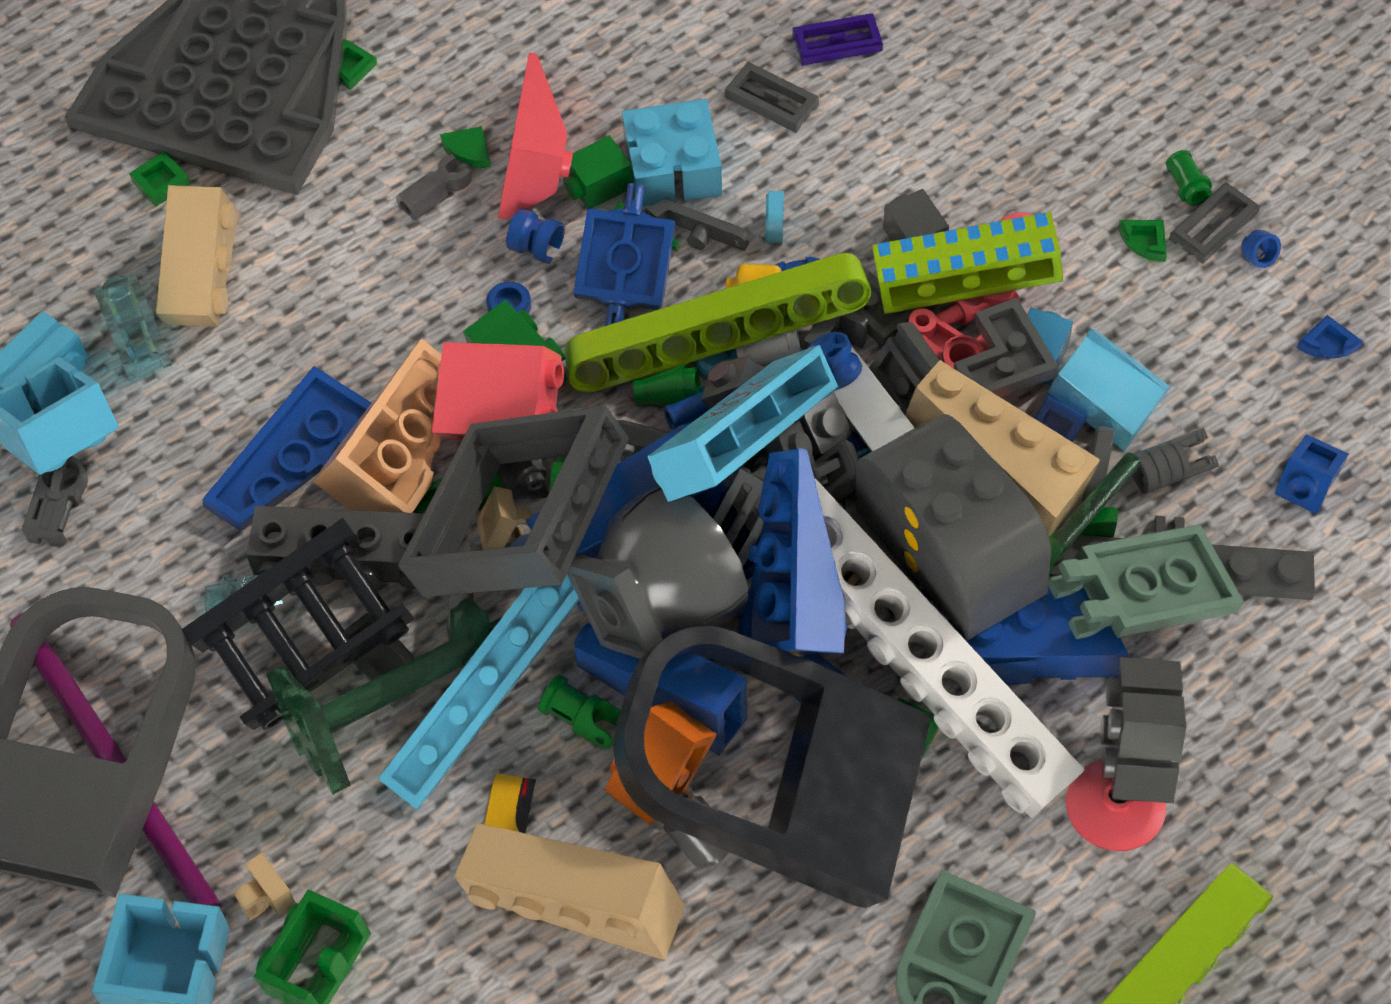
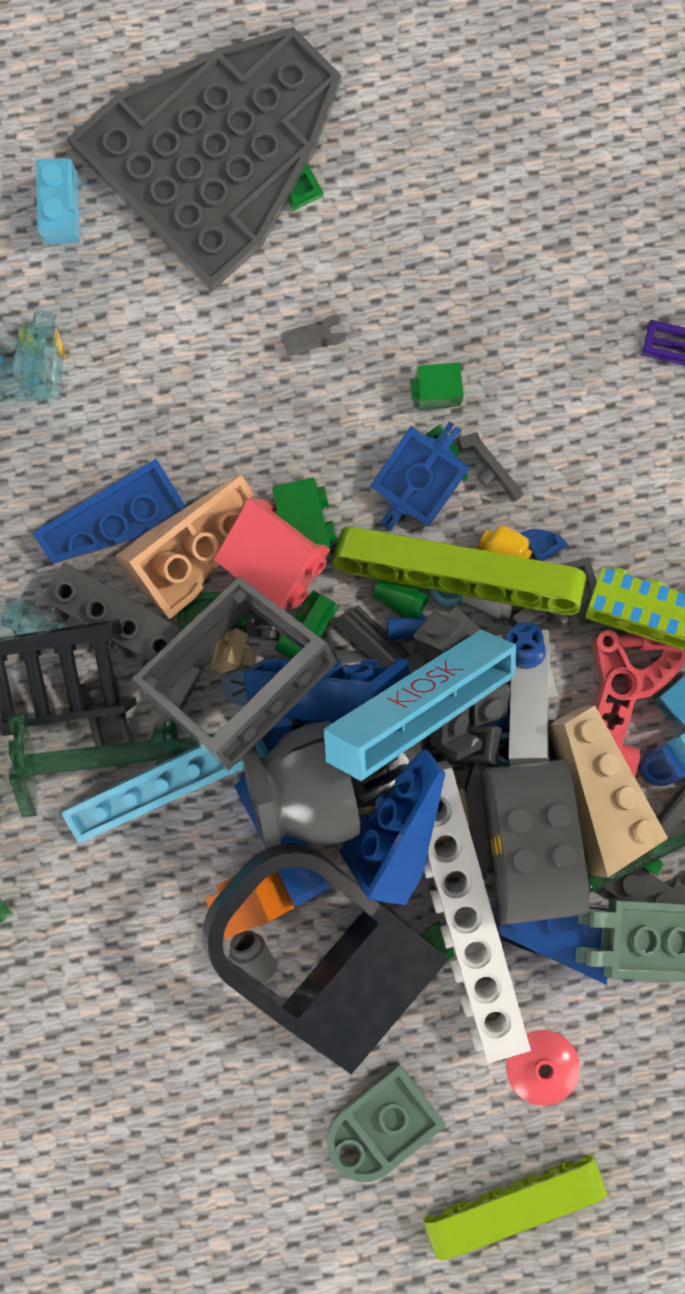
camera: 20 degrees right, 25 degrees up
green tile [129,151,191,207] -> none
tan wedge [156,185,239,327] -> none
green tile [440,126,490,168] -> none
tan wedge [454,823,685,960] -> none
yellow sticker [484,773,536,833] -> none
blue tile [486,282,531,314] -> none
coral wedge [498,53,573,220] -> none
blue wheel [506,208,565,264] -> none
green piece [538,675,621,749] -> none
medium azure piece [622,99,722,207] -> none
dark grey tile [725,62,819,133] -> none
medium azure tile [765,191,784,243] -> none
dark grey plate [869,322,939,415] -> none
dark grey brick [883,189,949,241] -> none
dark grey plate [954,298,1059,398] -> none
dark grey piece [1101,657,1187,803] -> none
none -> medium azure brick [36,158,80,244]

